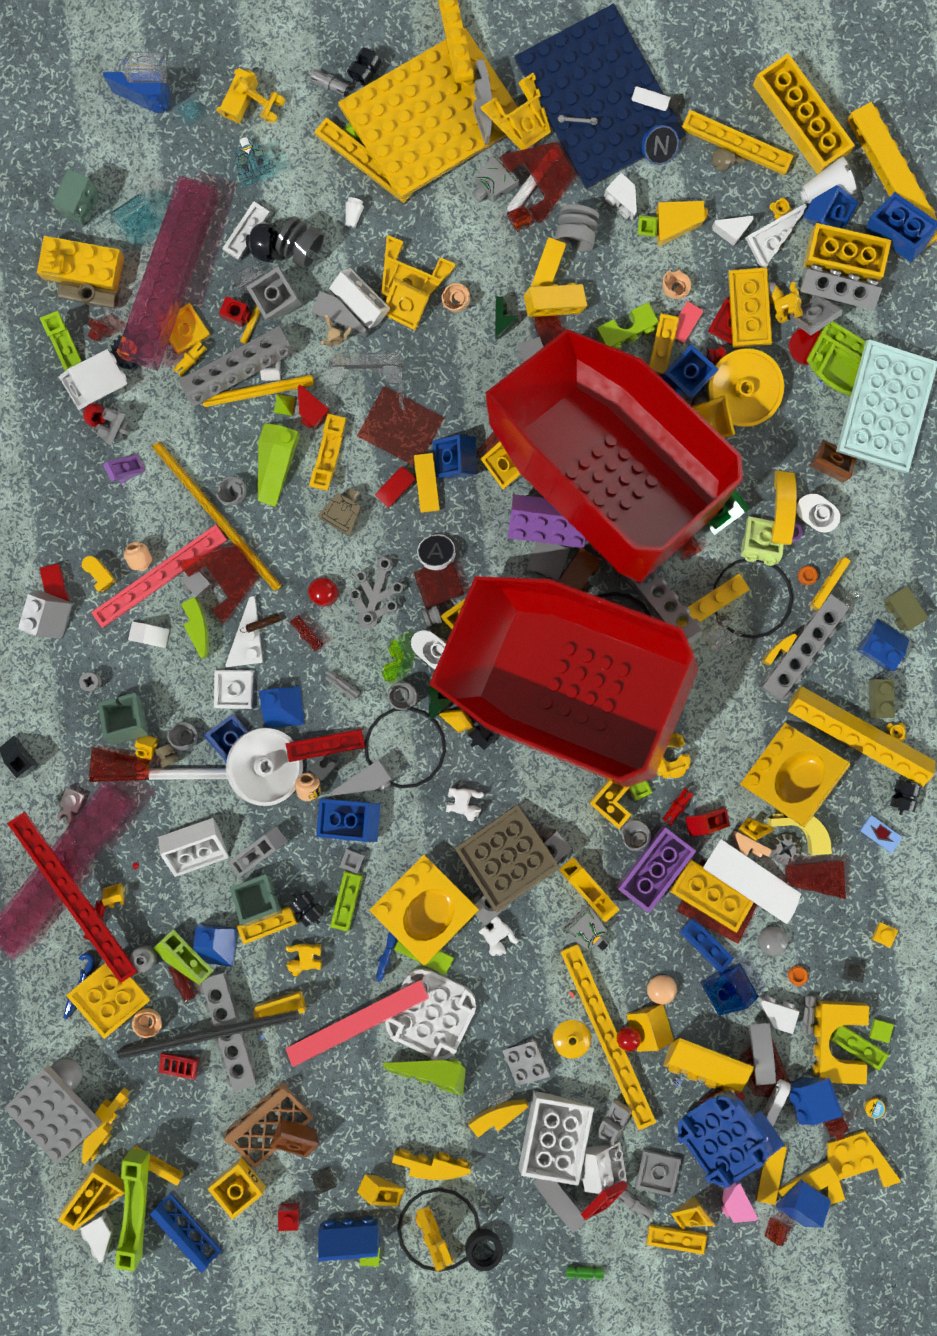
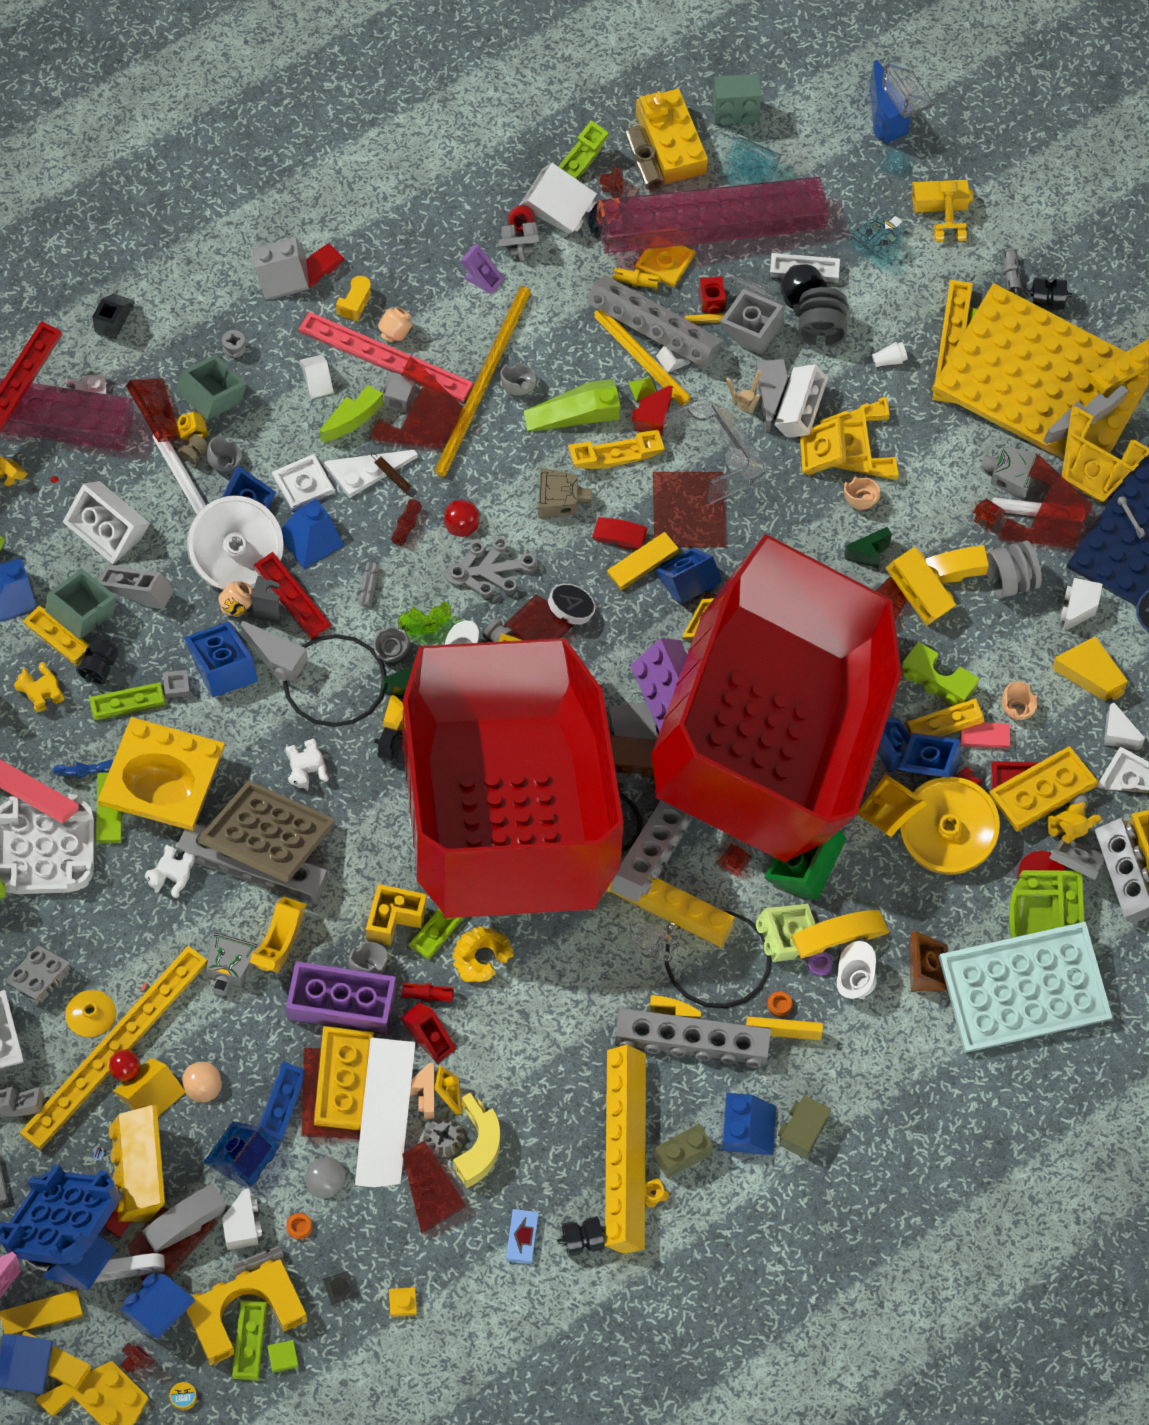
camera: 60 degrees right, 25 degrees down
lime slope [638,215,658,237] -> none
yellow piece [740,723,850,828] -> none

